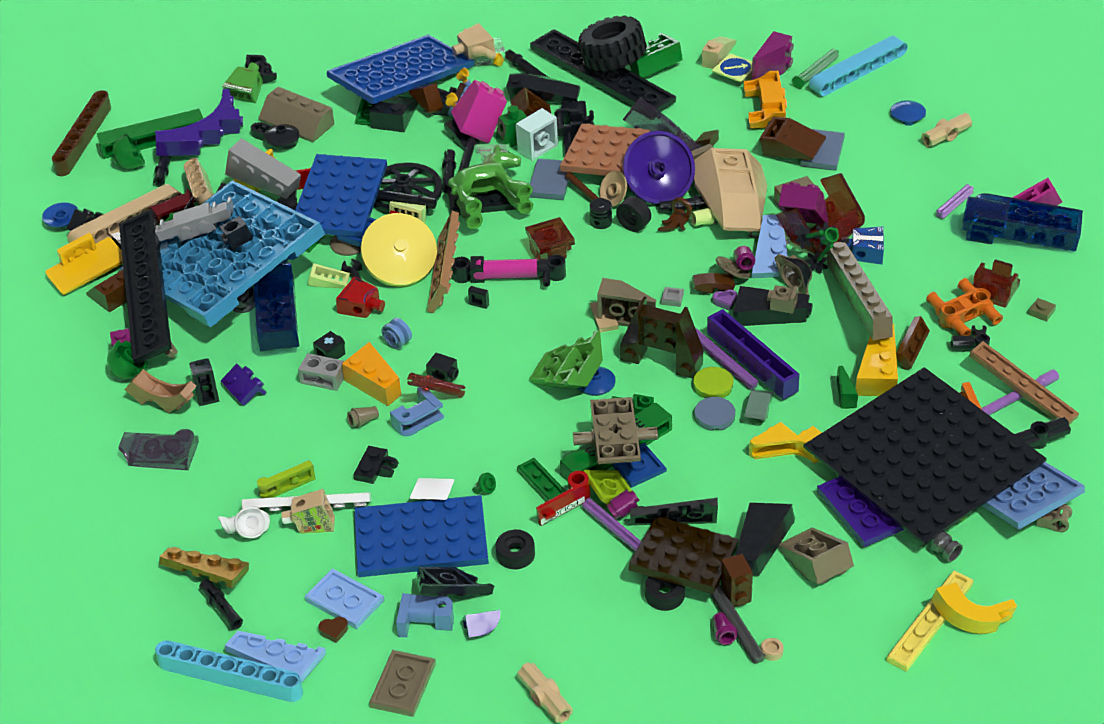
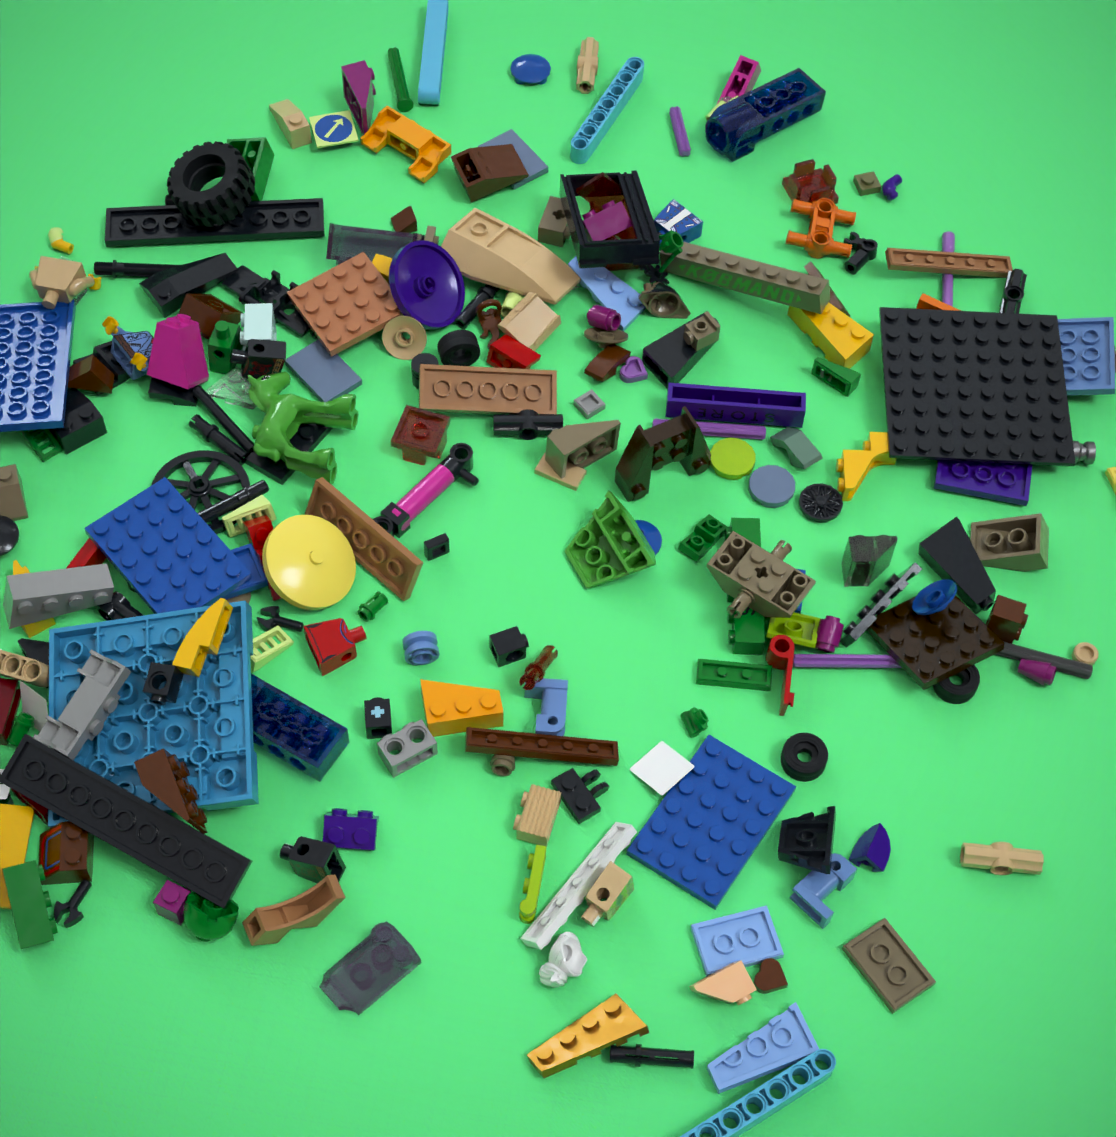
camera: 55 degrees left, 15 degrees up
reddish brown bar [565,172,599,201] -> none
none -> green wedge [2,860,58,949]
none -> arm [48,227,74,254]
none -> black bar [54,879,92,928]
none -> reddish brown slope [134,748,207,834]
none -> yellow slope [172,598,233,677]
none -> black torso [230,339,286,379]
none -> green pin [358,591,388,621]
none -> medium nougat plate [419,364,557,414]
none -> reddish brown tile [465,727,619,766]
none -> red panel [486,334,541,369]
none -> black piece [493,409,563,440]
none -> tan slope [498,292,561,351]
none -> tan brick [513,784,561,846]
none -> black piece [560,170,660,268]
none -> medium azure beam [570,57,644,164]
none -> light nougat slope [689,960,757,1005]
none -> black wheel [799,483,843,522]
none -> clear smoke slope [841,535,897,587]
none -> dark purple arm [882,174,902,201]
none -> blue dish [912,579,957,615]

